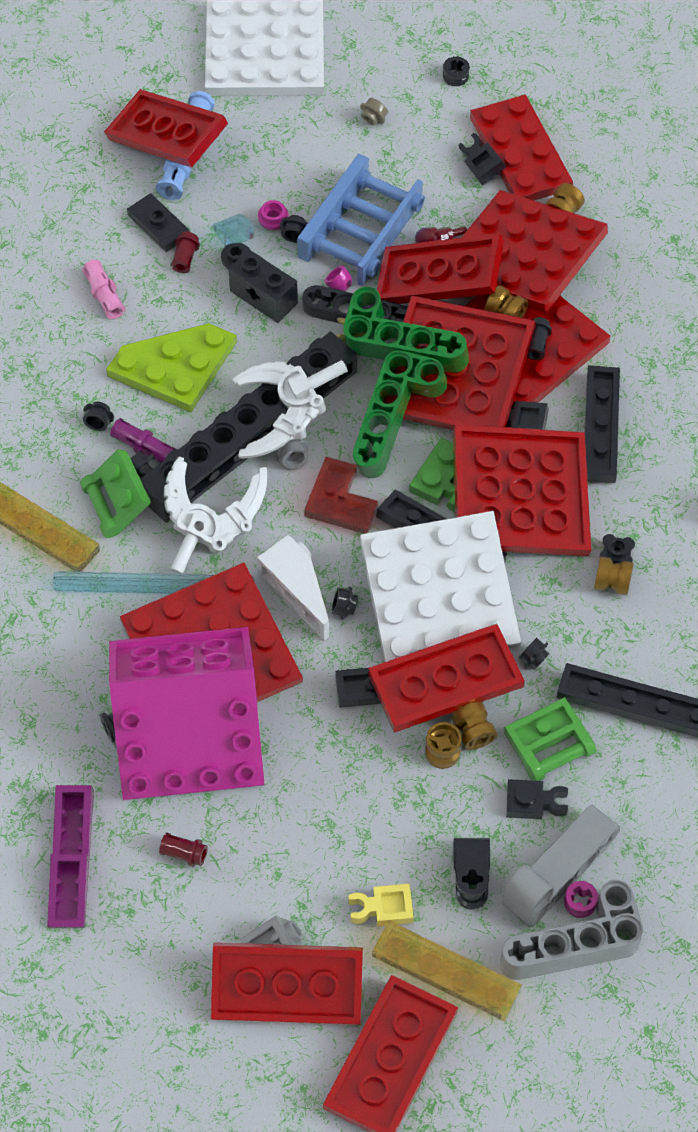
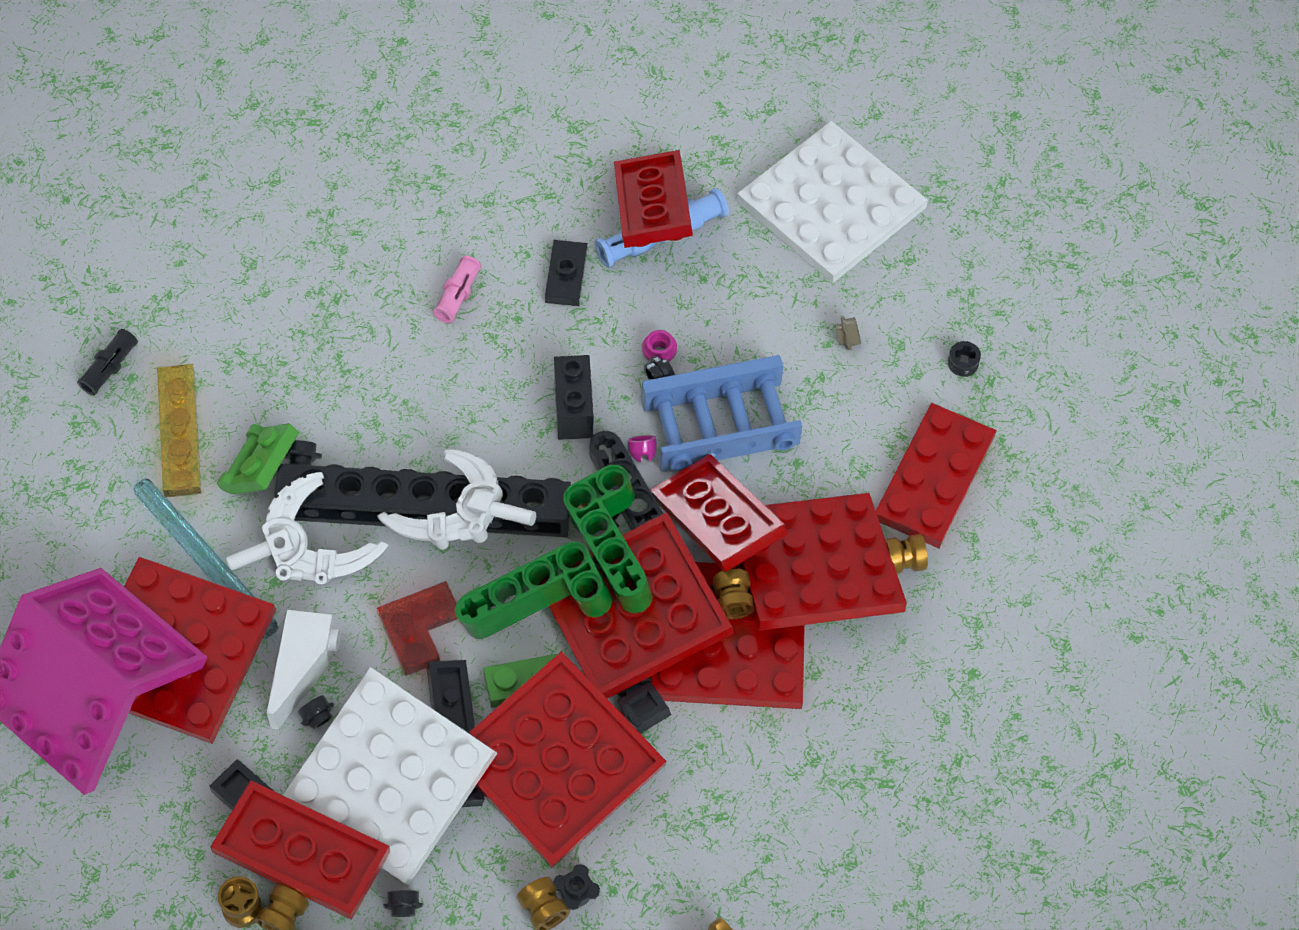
camera: 45 degrees right, 0 degrees up
black plate [83,401,114,431] -> none
lime plate [106,323,237,412] -> none
magenta pin [110,418,176,463] -> none
dark red pin [170,231,200,273] -> none
clear light blue slope [213,213,254,246] -> none
black plate [221,243,250,269] -> none
light grey plate [277,439,308,469] -> none
dark red piece [415,226,467,243] -> none
black plate [458,133,506,186] -> none
black pin [527,317,552,361] -> none
black plate [584,365,620,483] -> none

